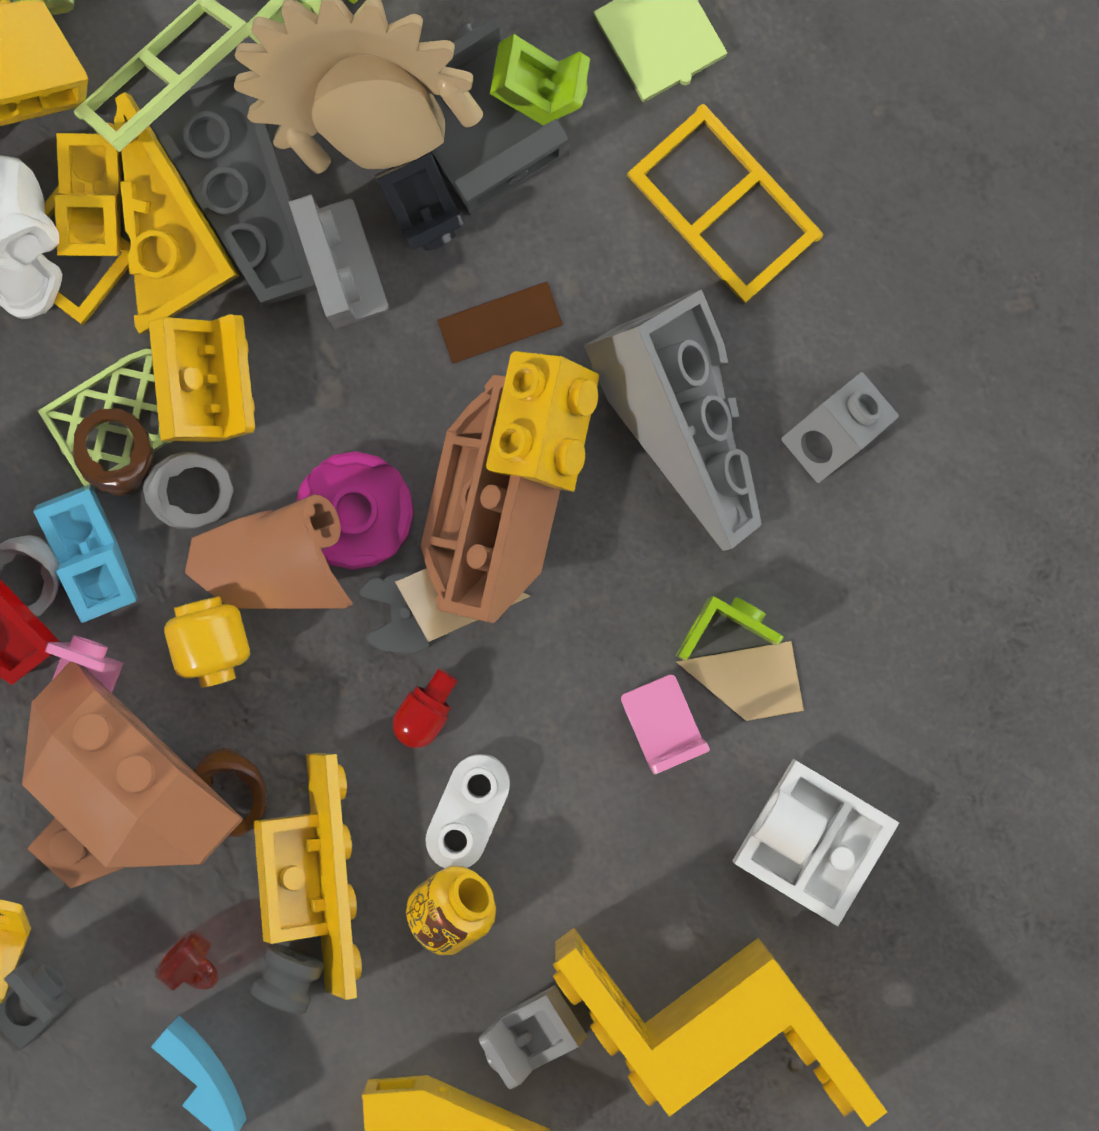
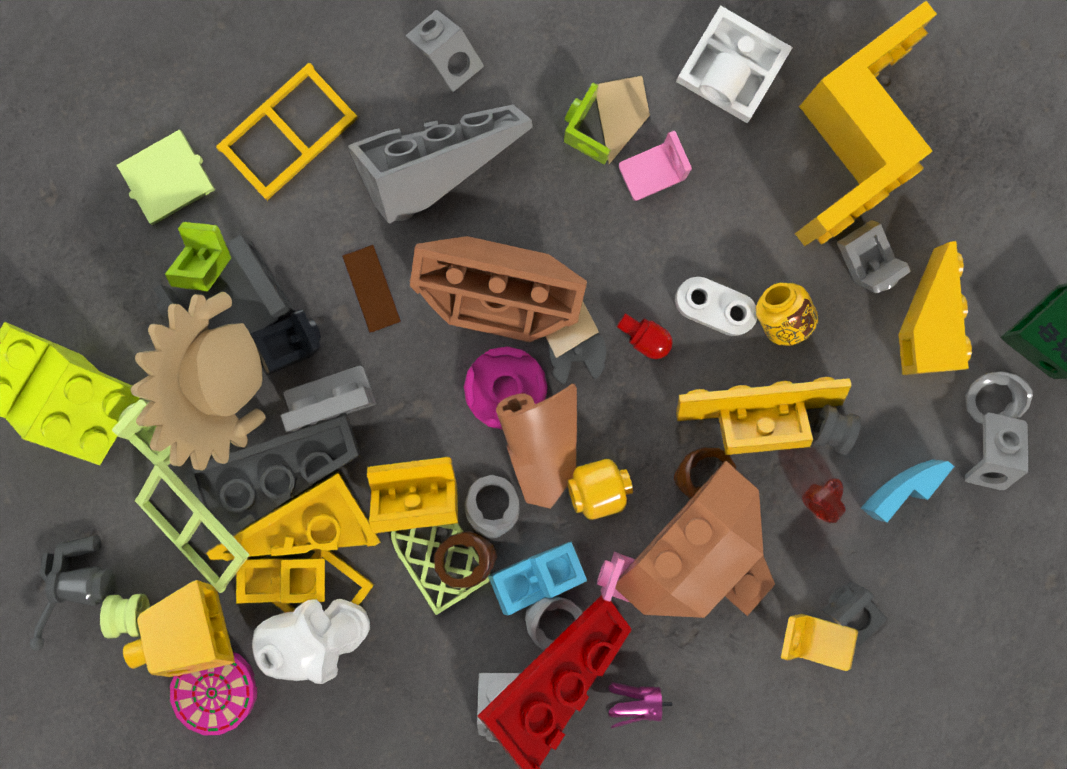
camera: 90 degrees left, 0 degrees up
yellow bracket [486,351,600,492] -> none

